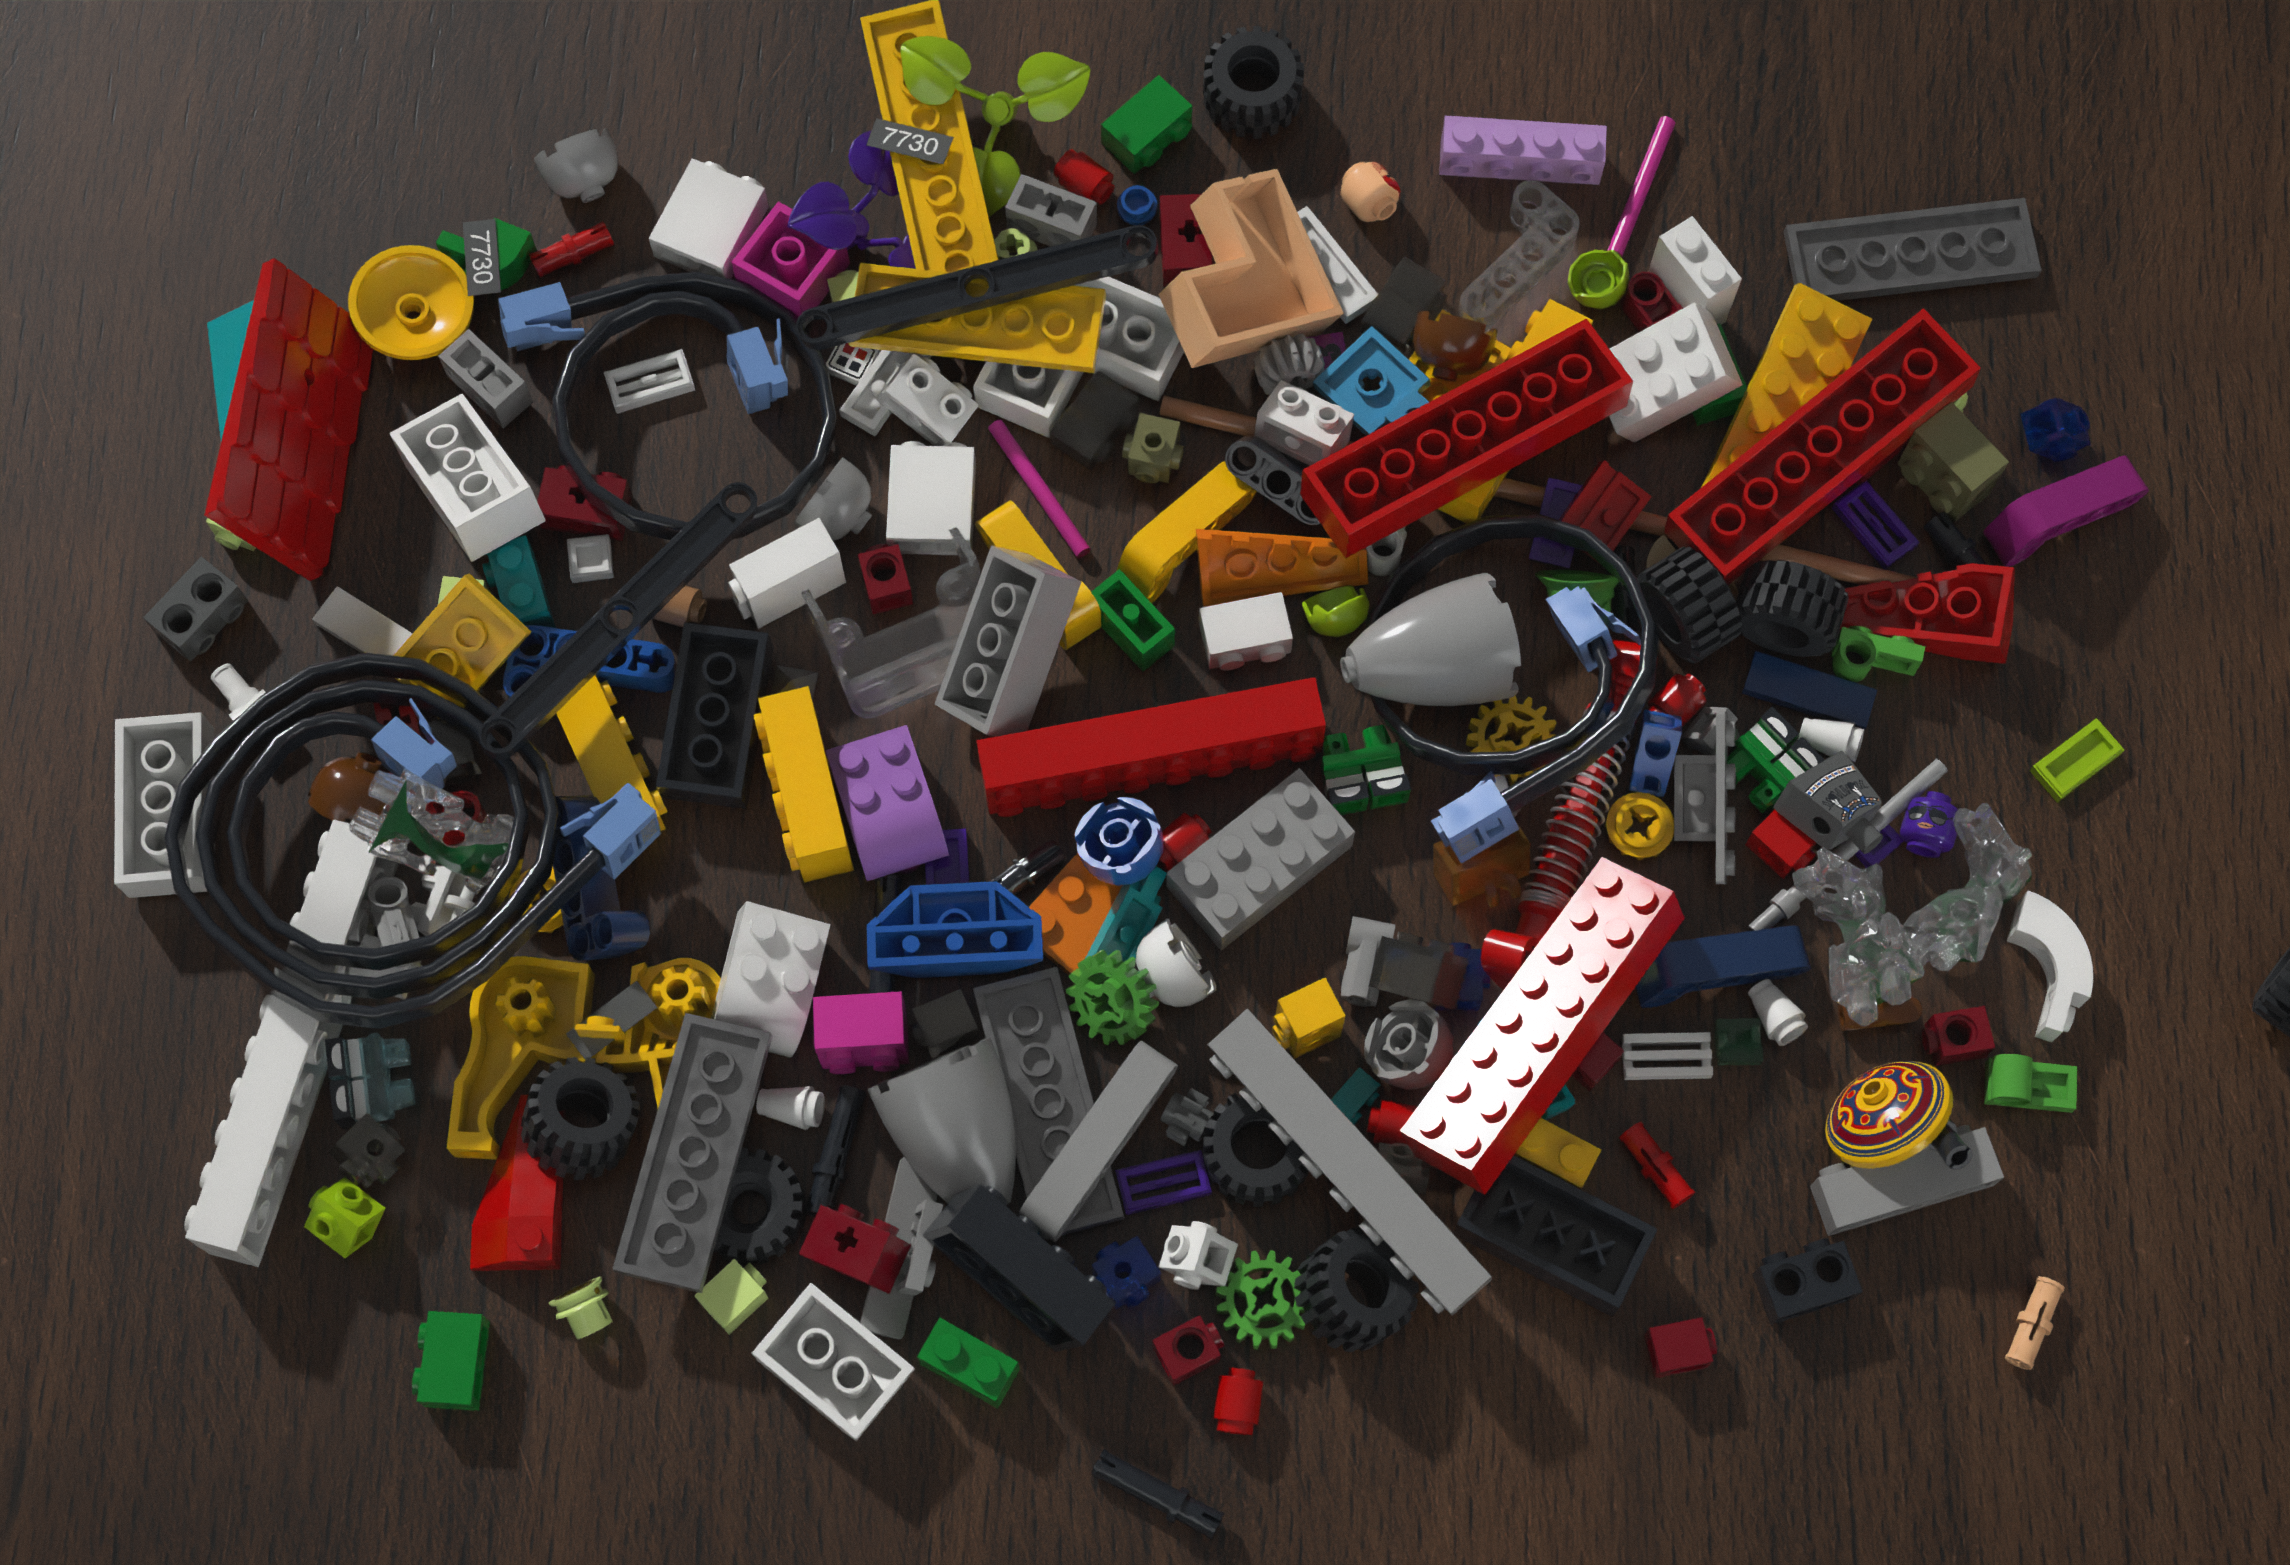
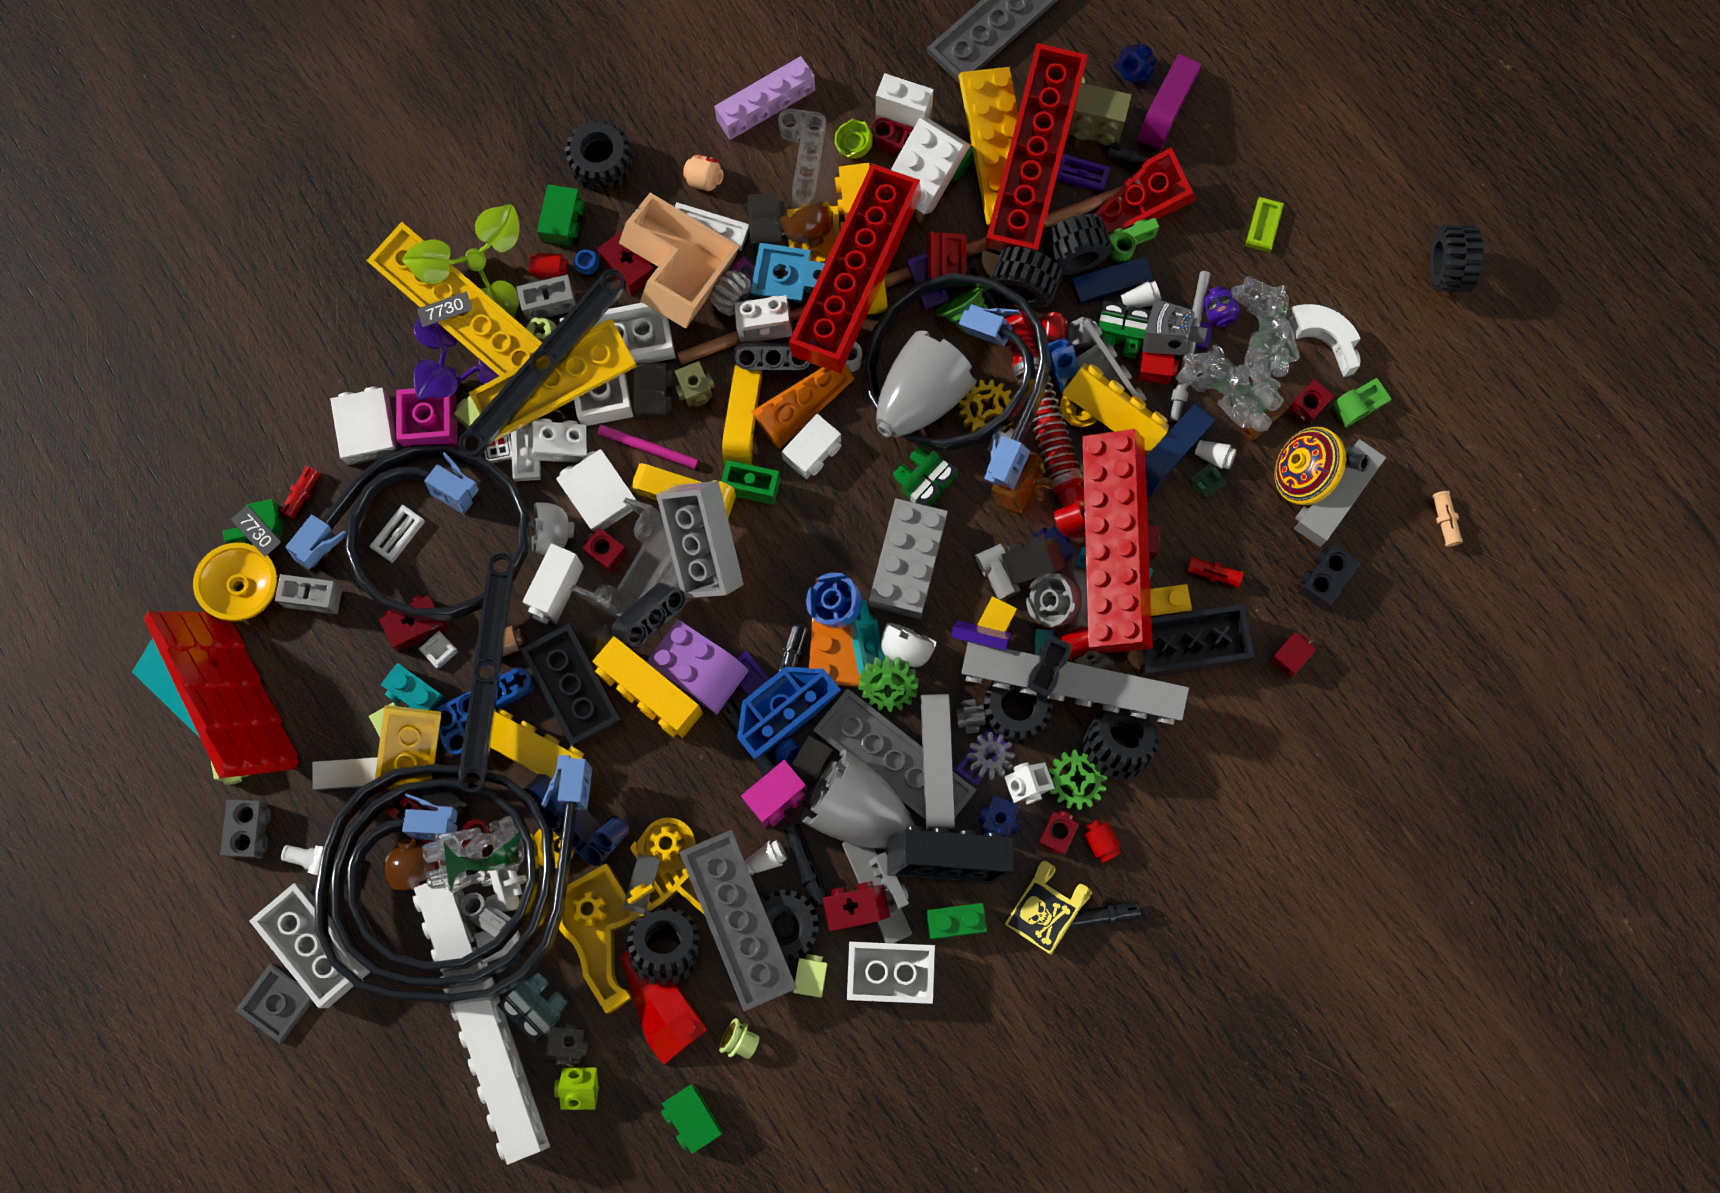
camera: 35 degrees left, 5 degrees up
white brick [389,393,546,562] -> none
light grey cylinder [534,129,618,203] -> none
white brick [711,901,830,1058] -> none
red brick [976,677,1326,817] -> none
red brick [1157,813,1212,873] -> none
lime hair [1302,585,1370,637] -> none
dark pink bar [1607,116,1675,258] -> none
white tile [1621,1032,1713,1080] -> none
none -> dark grey tile [235,963,313,1043]
none -> black beam [611,583,686,647]
none -> blue plate [775,738,800,765]
none -> dark purple tile [951,621,1012,650]
none -> clear gear [967,732,1015,780]
none -> flag [1005,861,1092,955]
none -> black brick [1026,636,1071,697]
none -> yellow brick [1062,362,1170,455]

